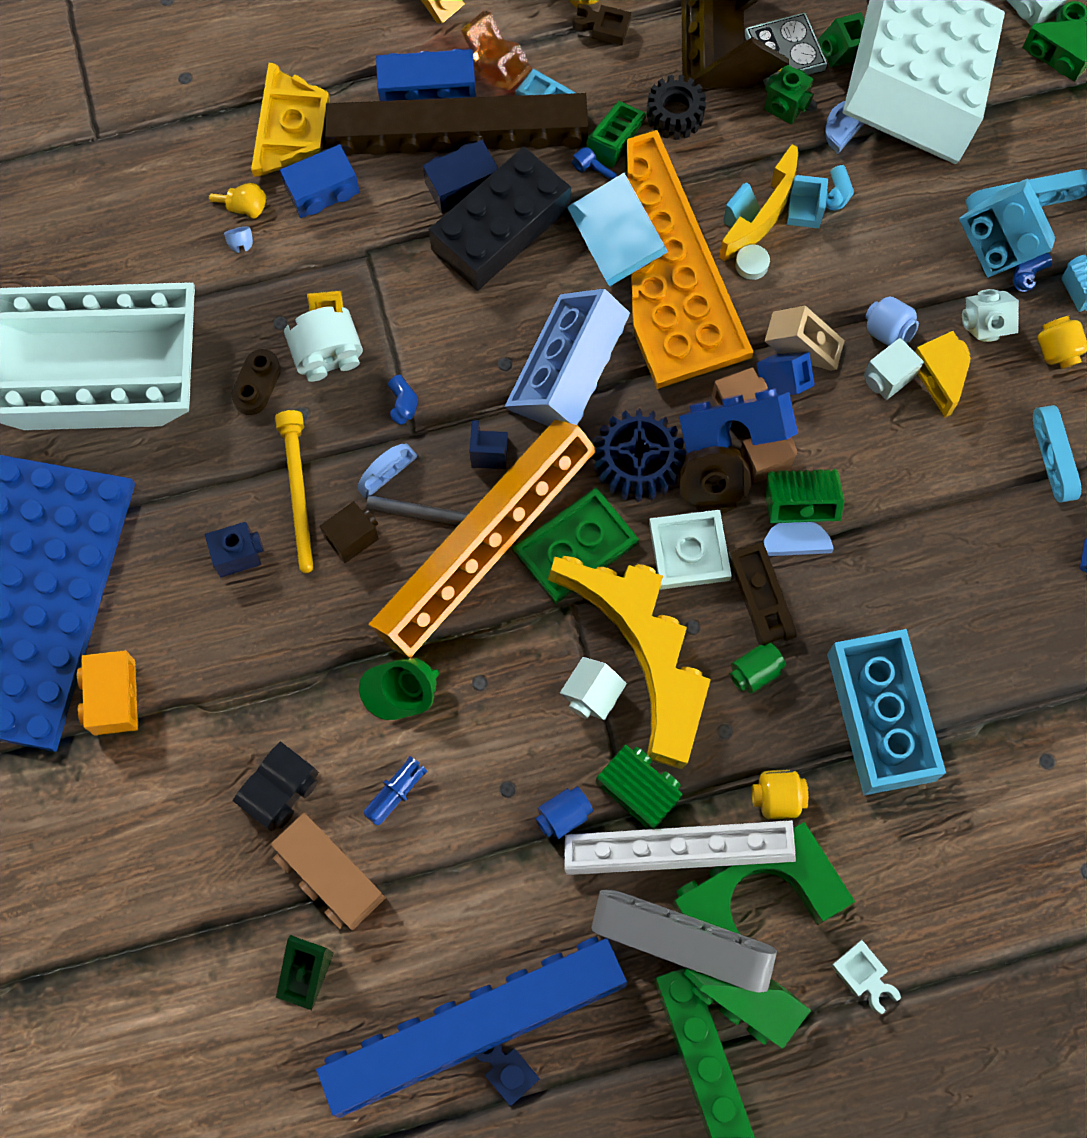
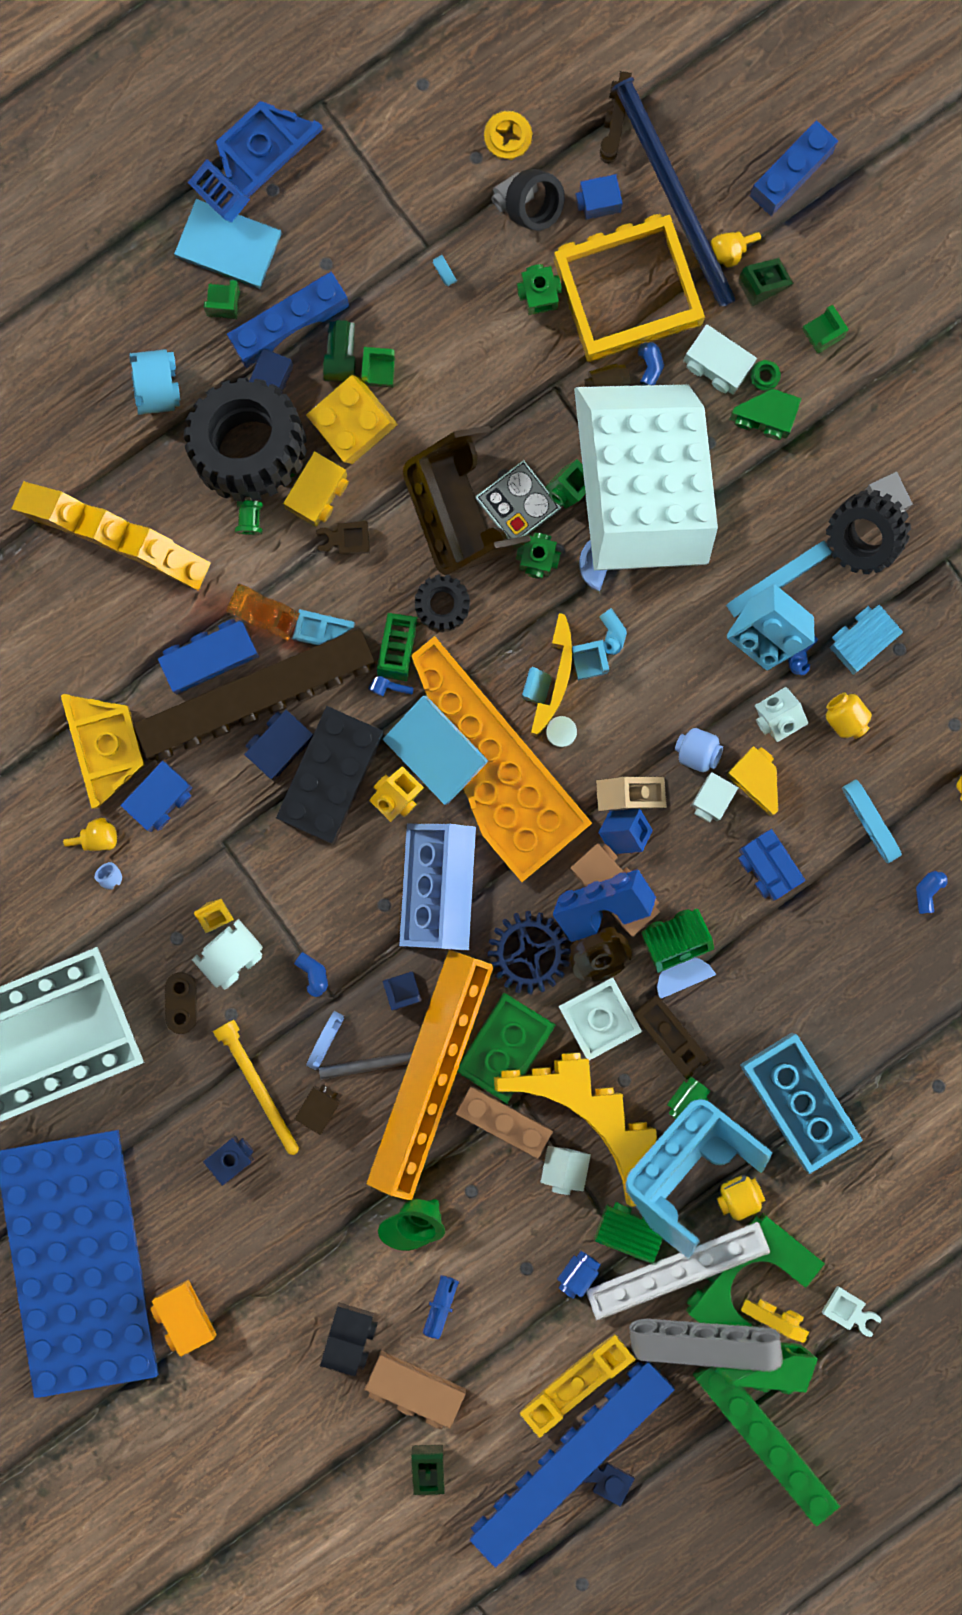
camera: 25 degrees left, 15 degrees up
none -> yellow brick [369,766,424,822]
none -> medium nougat arch [456,1085,553,1159]
none -> yellow slope [519,1334,635,1438]
none -> medium azure windscreen [626,1099,773,1259]
none -> blue brick [738,829,806,901]
none -> yellow plate [741,1299,809,1343]

